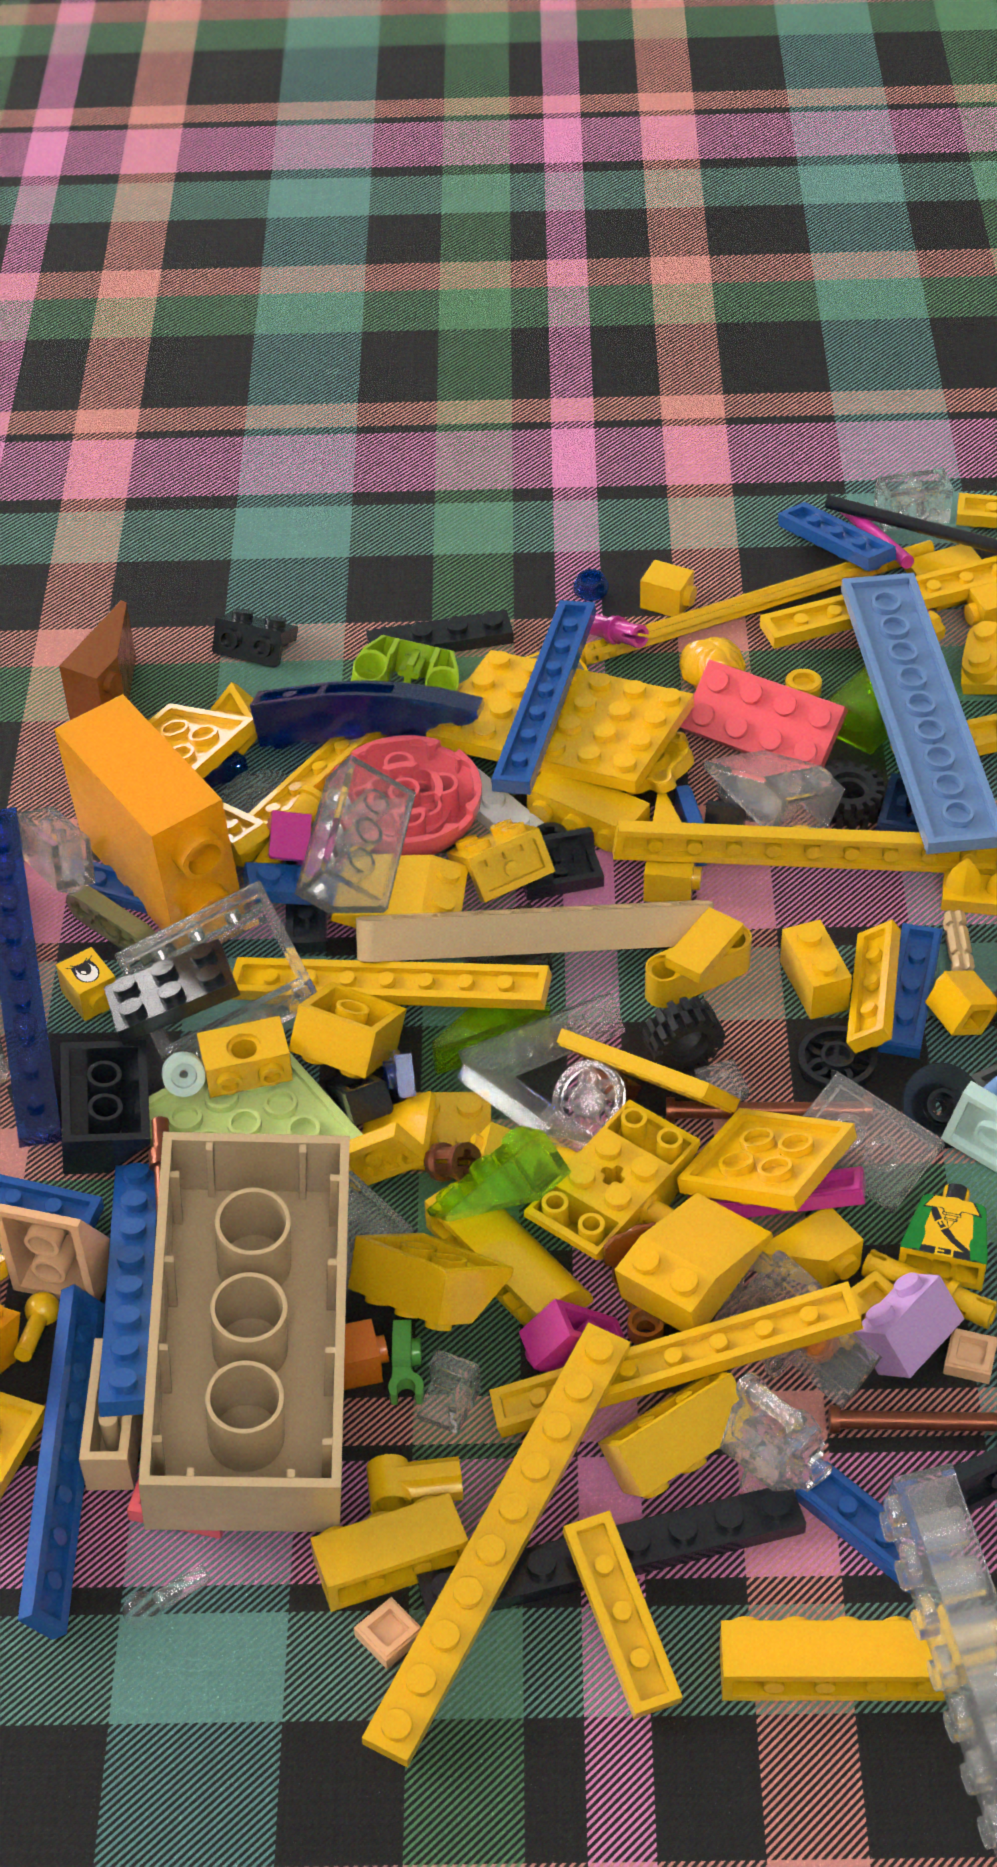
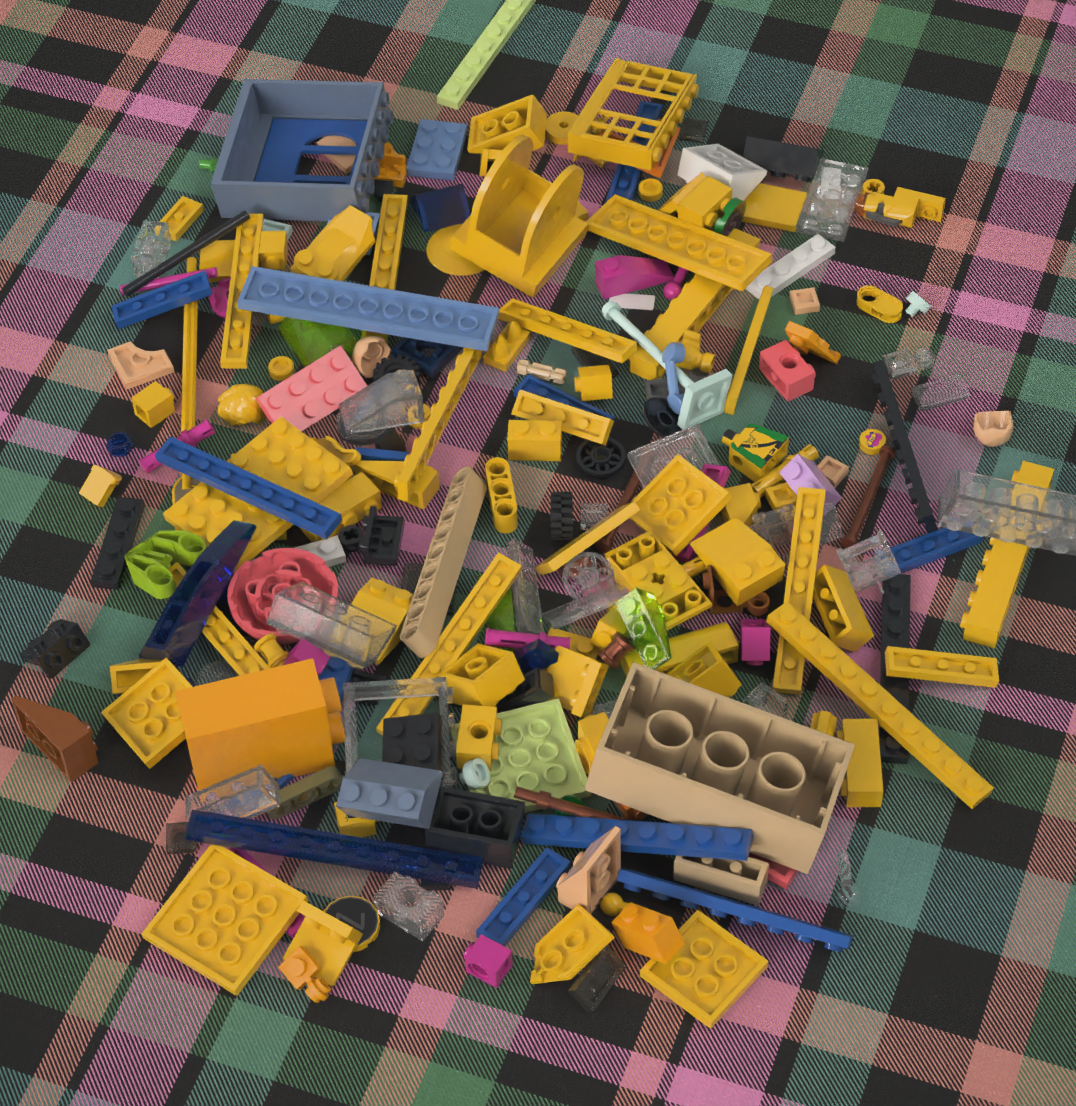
camera: 70 degrees left, 5 degrees up
light nougat tile [354,1597,422,1669] -> none
yellow bracket [446,819,555,903] -> none
yellow tile [665,907,744,984] -> none
none -> yellow tile [79,465,122,508]
none -> light nougat tile [107,341,174,390]
none -> sand blue slope [336,758,443,829]
none -> light nougat hair [352,336,391,378]
none -> dark pink pin [485,628,570,654]

